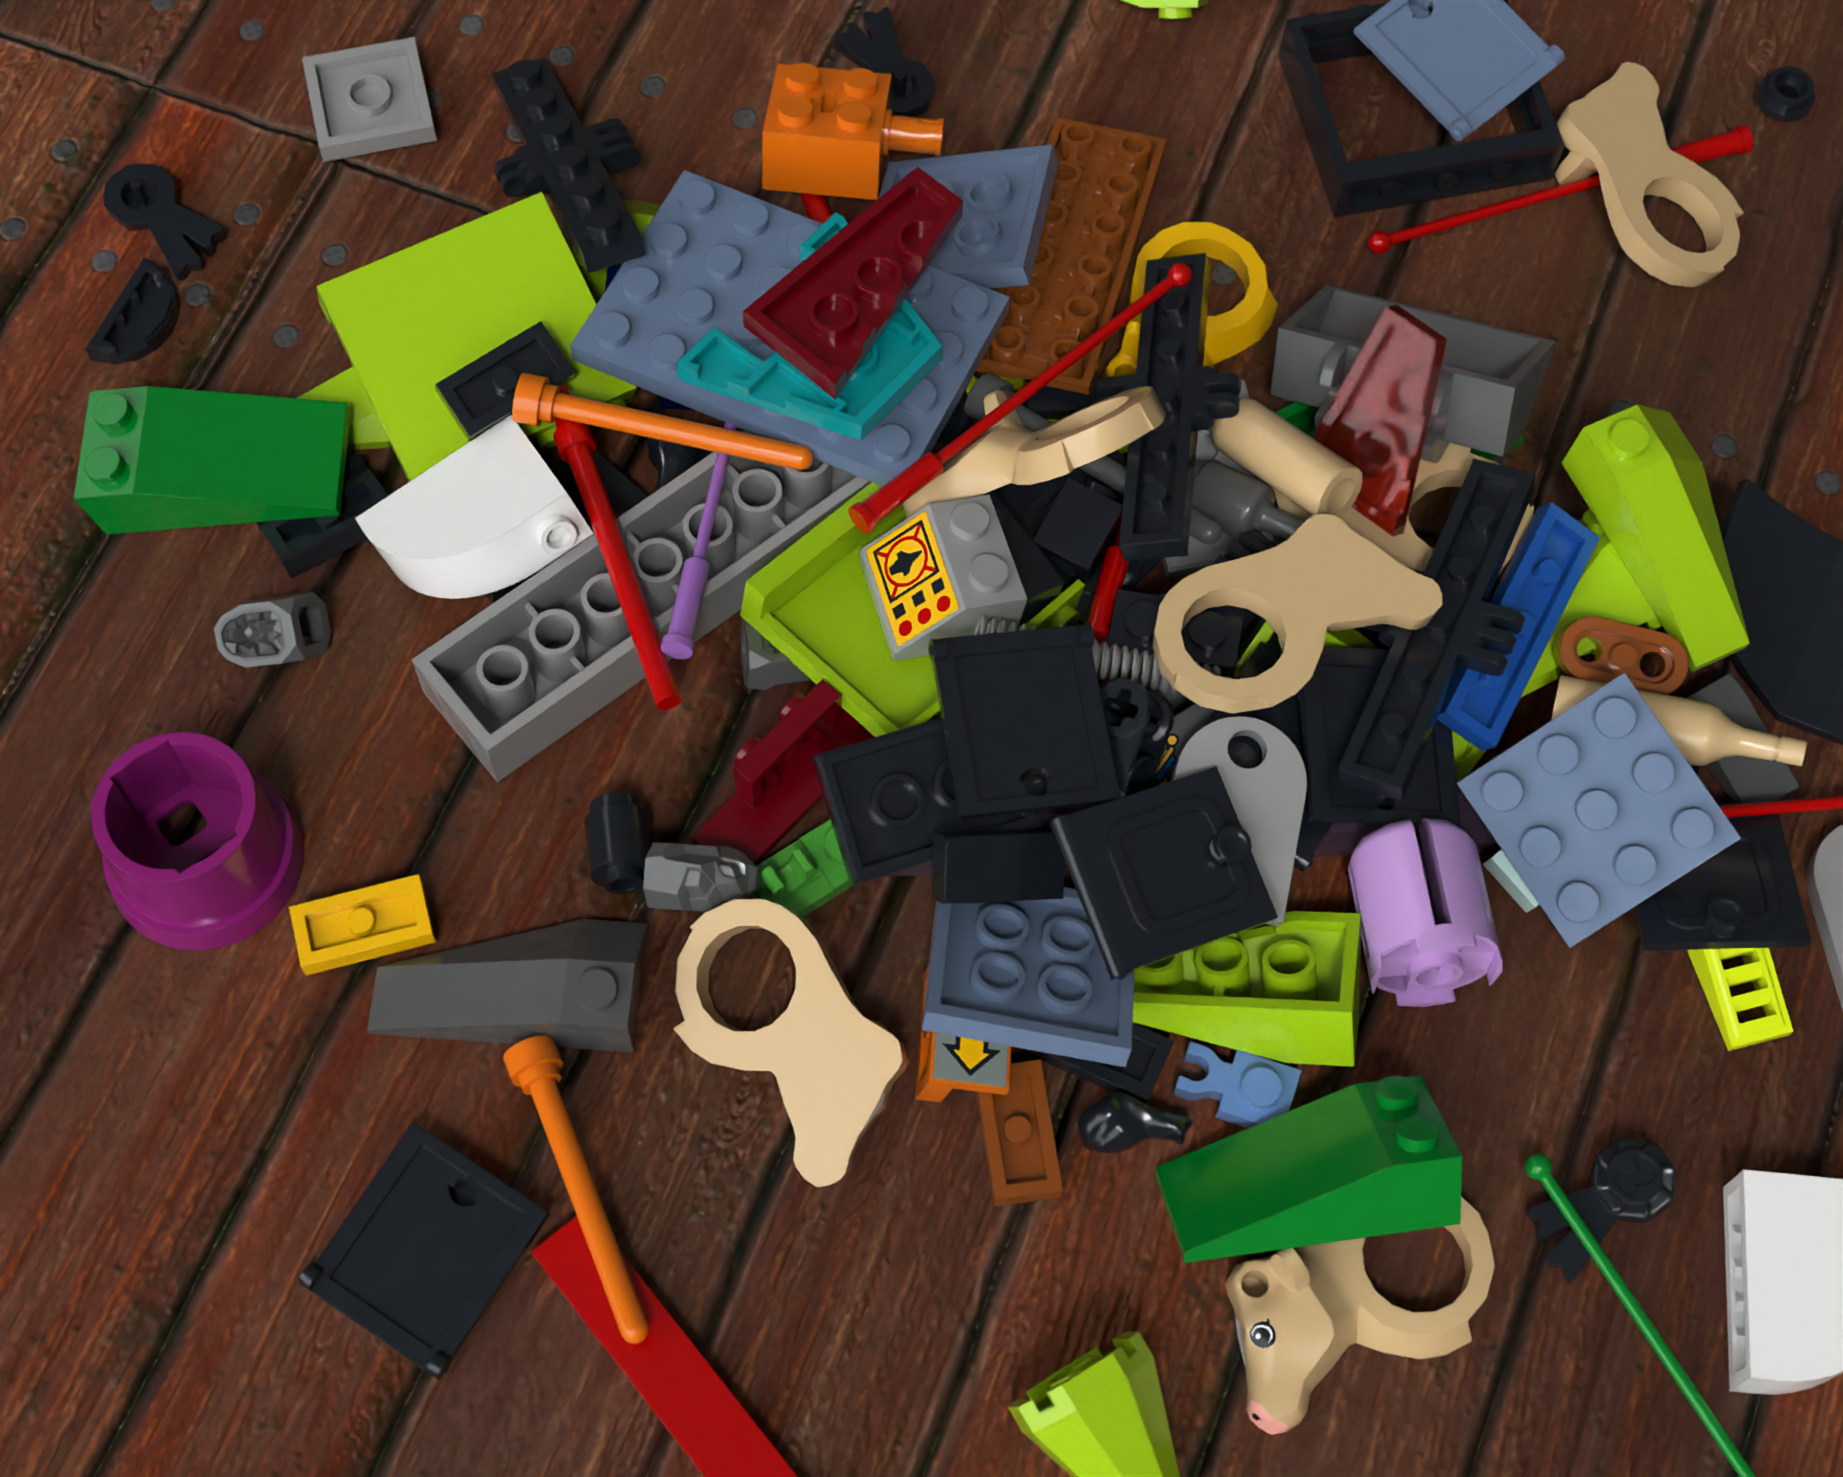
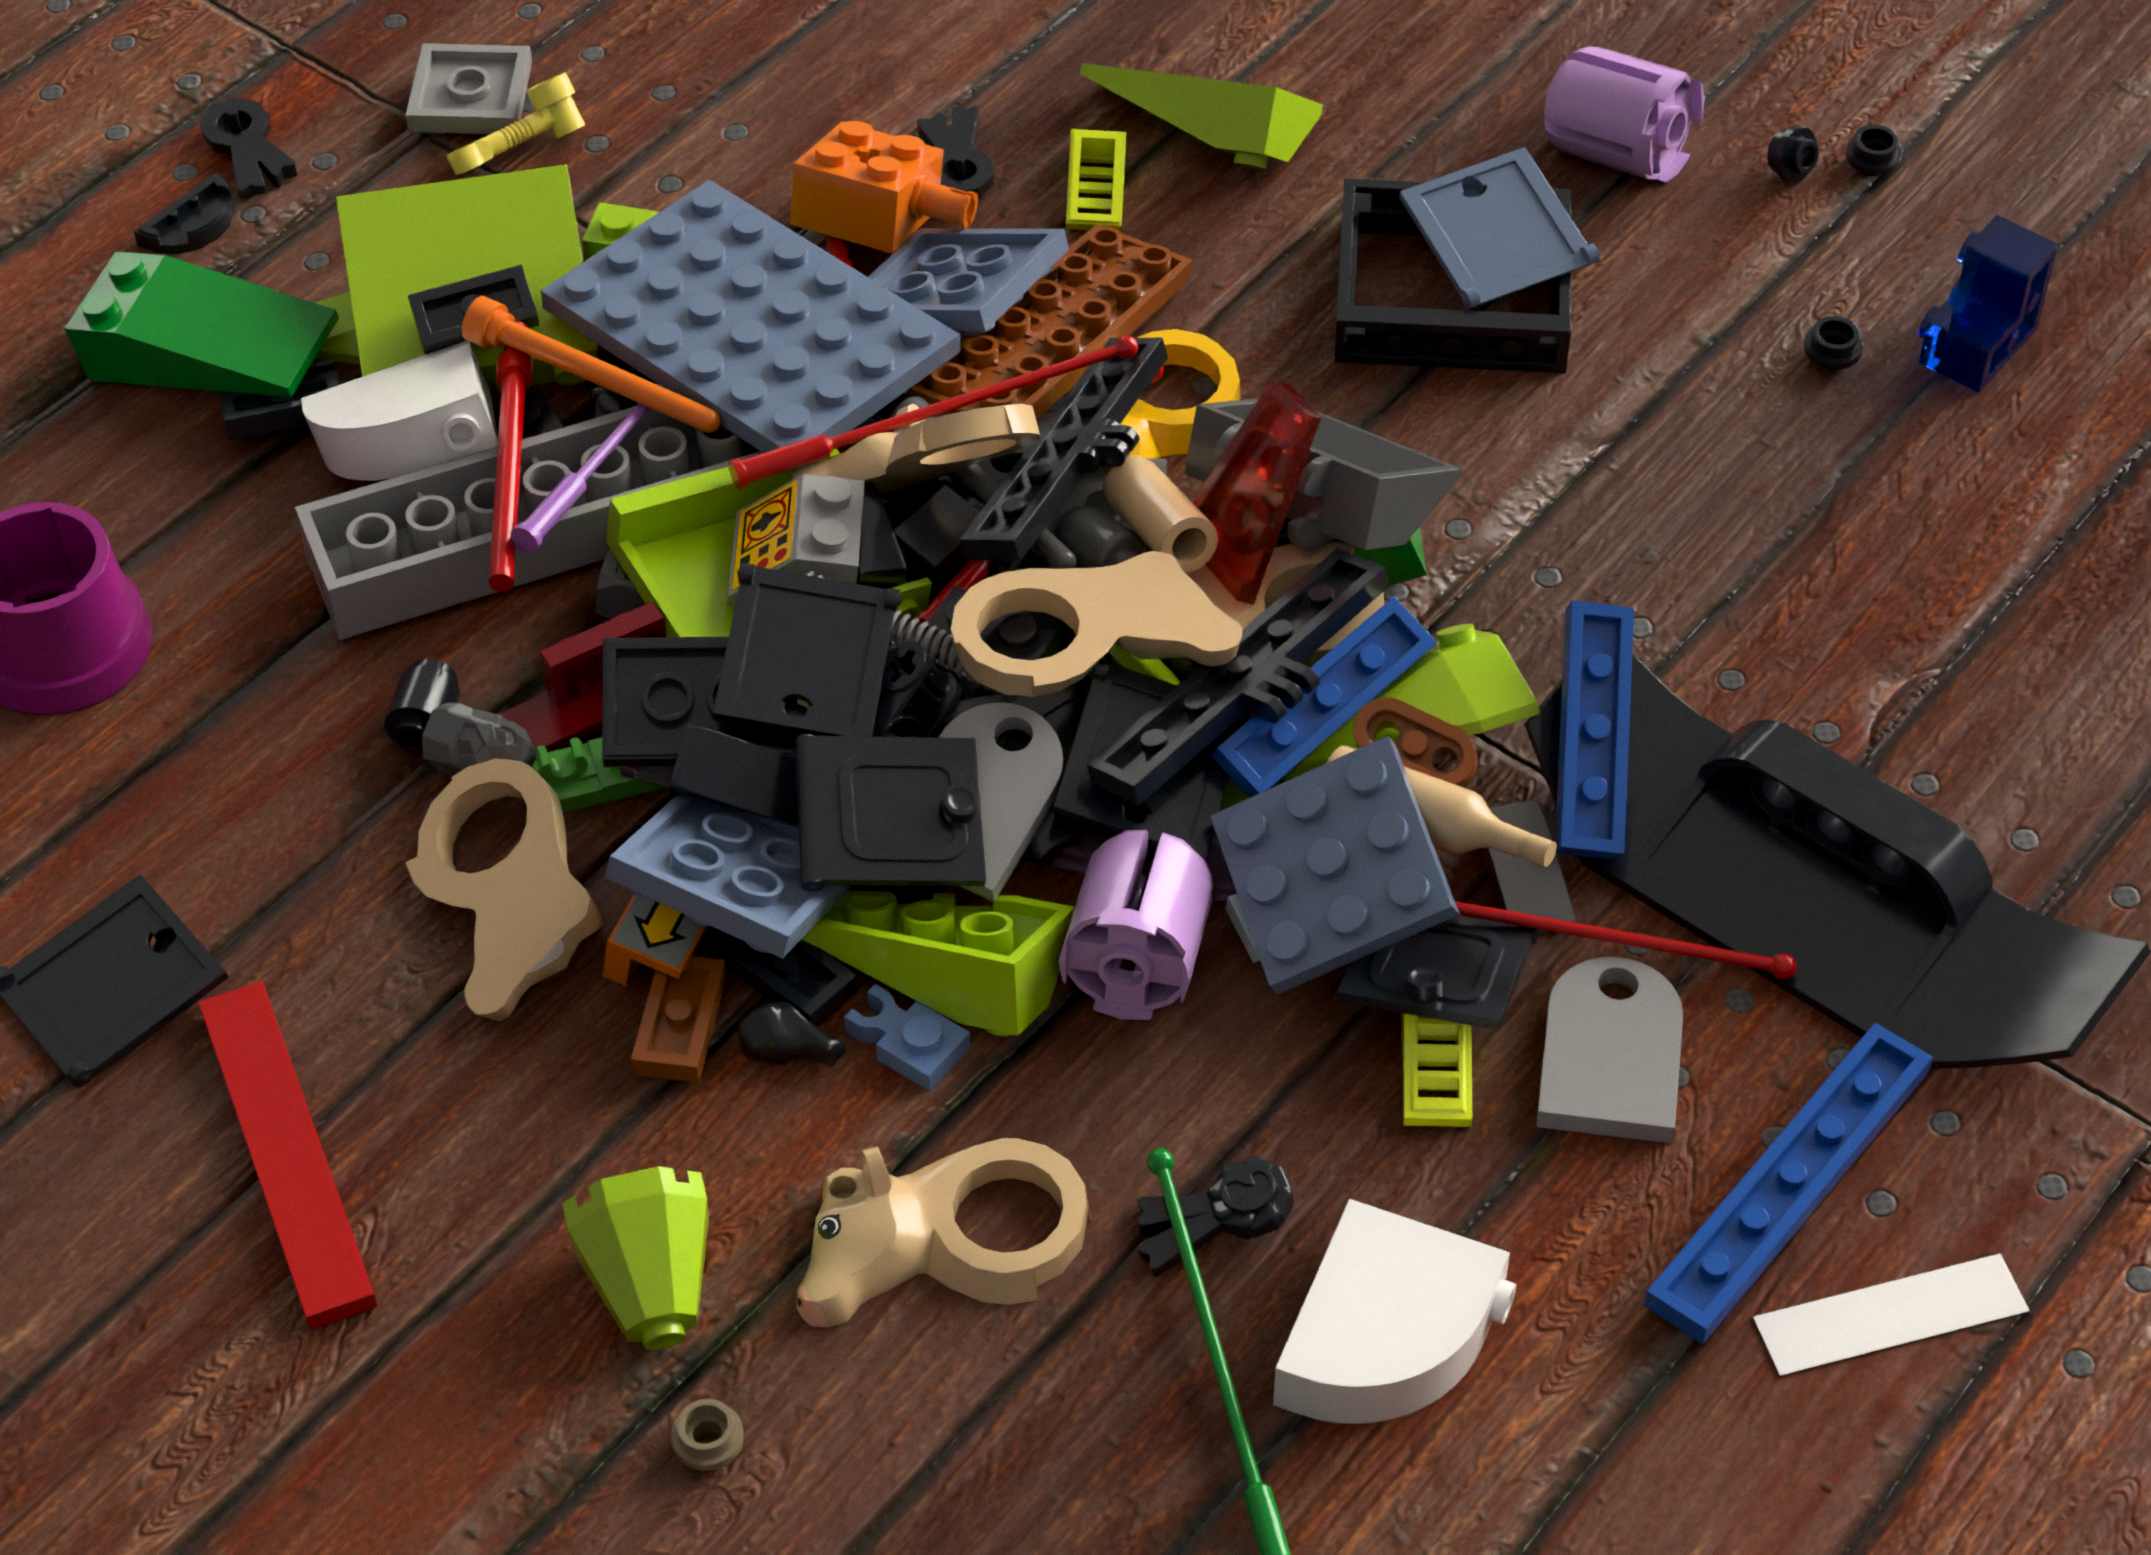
camera: 20 degrees right, 15 degrees down
dark grey rock [214,592,331,668] -> none
yellow plate [289,874,436,976] -> none
dark grey wedge [367,919,649,1053] -> none
black hinge [492,57,646,273] -> none
orange piece [503,1035,649,1344] -> none
teal wing [676,212,942,441] -> none
dark red wing [743,167,963,399] -> none
green slope [1155,1075,1462,1263] -> none
red piece [1368,125,1753,254] -> none
tan animal [1554,62,1744,288] -> none
lime wedge [1561,405,1750,672] -> none
none -> light yellow brick [446,72,585,175]
none -> neon yellow slope [1066,129,1126,232]
none -> blue plate [1555,600,1634,860]

